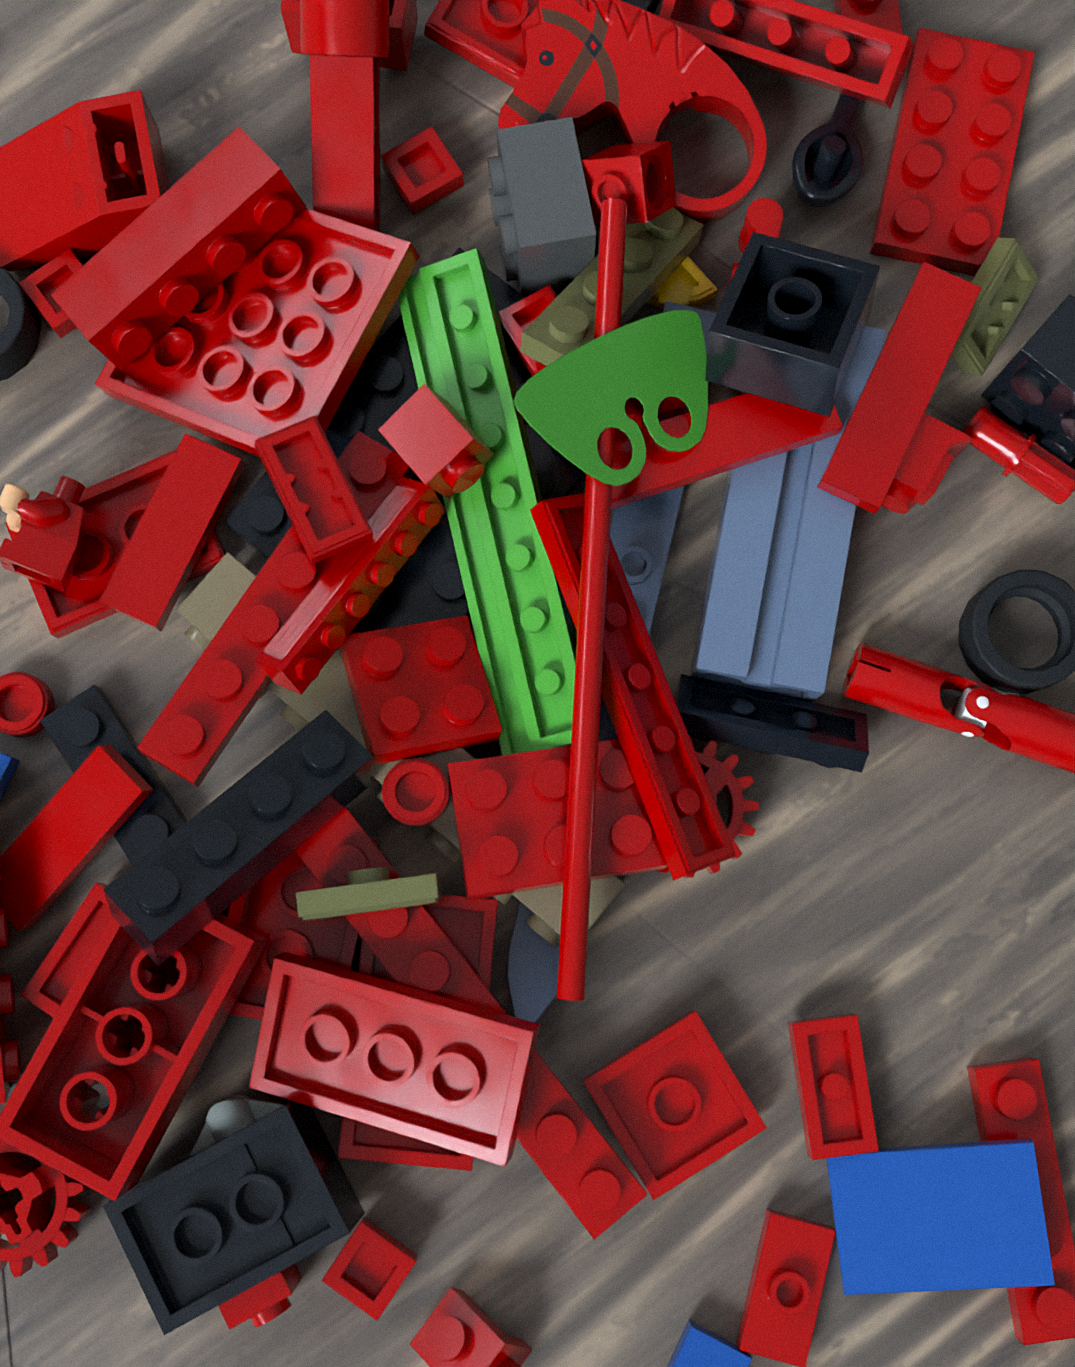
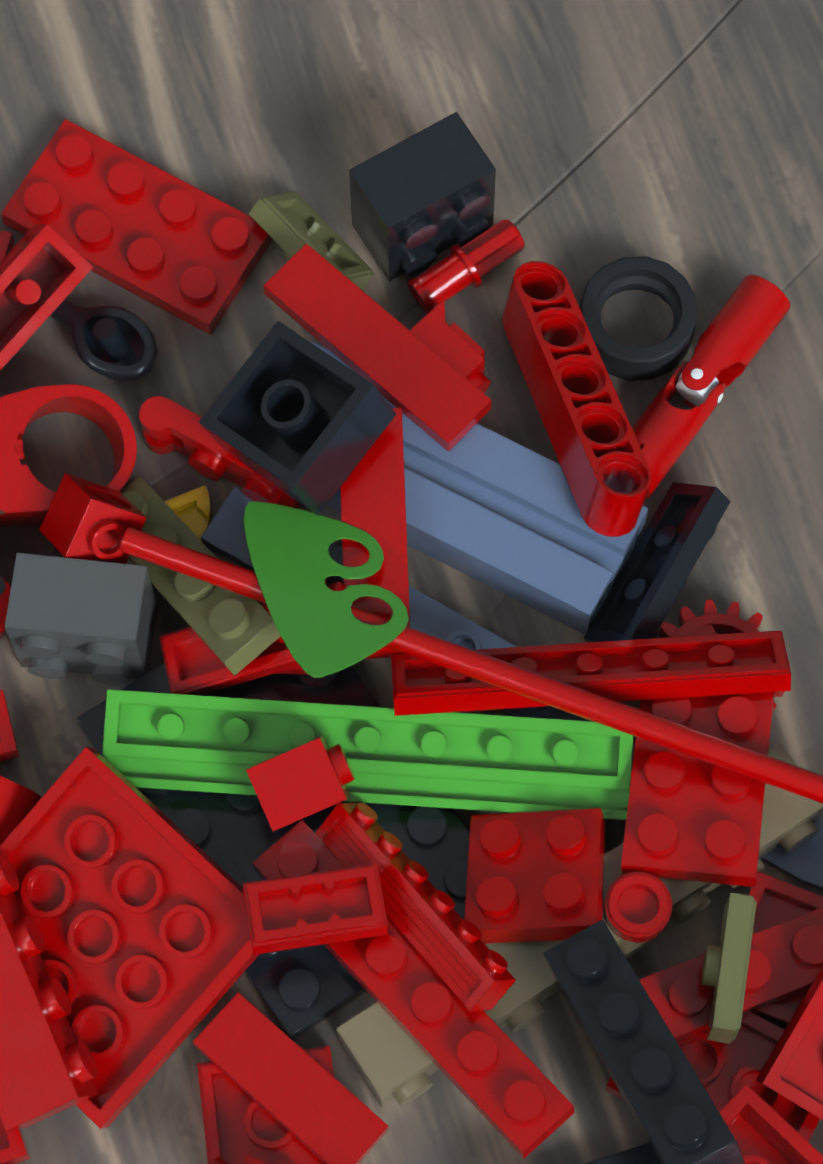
camera: 70 degrees left, 10 degrees down
none -> red beam [502,261,652,537]

